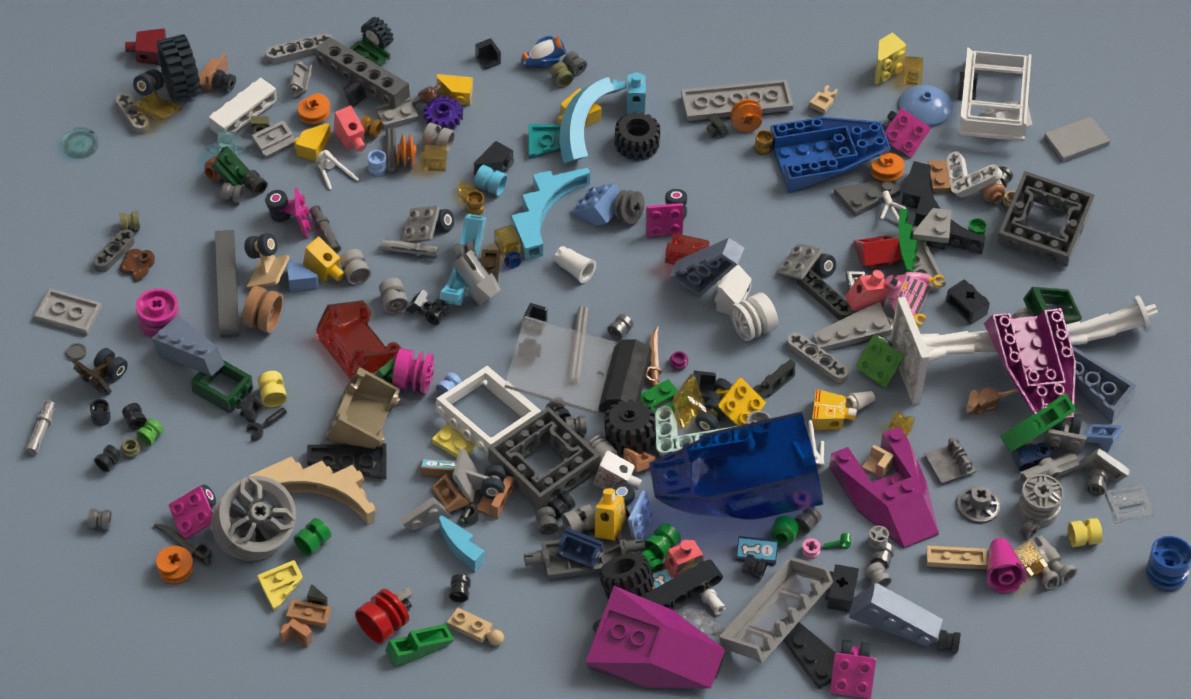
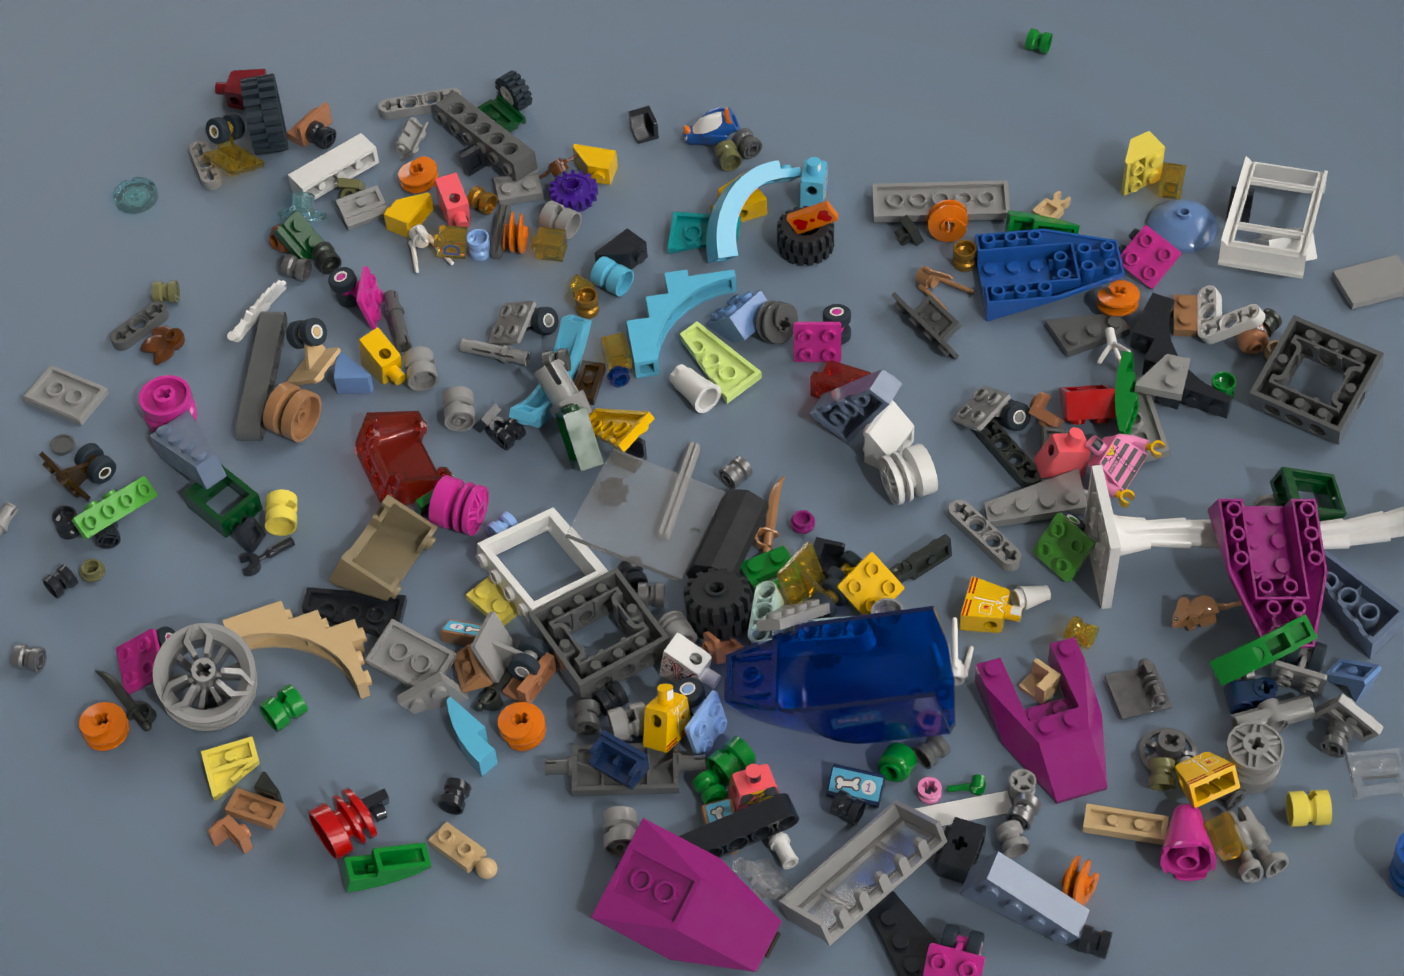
camera: 15 degrees right, 0 degrees up
bright green wheel [136,418,164,446] -> none
black tyre [599,553,655,599] -> none
black brick [946,279,990,325] -> none
none -> bright green bracket [72,476,158,539]
none -> white animal [227,280,286,343]
none -> light grey tile [364,619,458,688]
none -> clear yellow brick [434,225,467,259]
none -> orange piece [498,702,546,752]
none -> window [554,403,604,471]
none -> yellow wing [589,408,655,452]
none -> light grey wheel [602,806,638,857]
none -> yellowish green wing [680,322,762,404]
none -> light grey wing [756,599,831,631]
none -> orange tile [787,200,838,234]
none -> dark grey bracket [891,292,962,359]
none -> medium nougat plant [915,266,975,311]
none -> white sticker [915,791,1012,826]
none -> green slope [1004,210,1080,234]
none -> nougat bracket [1029,392,1065,428]
none -> orange piece [1061,855,1099,906]
none -> olive wheel [1148,757,1175,791]
none -> yellow torso [1175,752,1240,808]

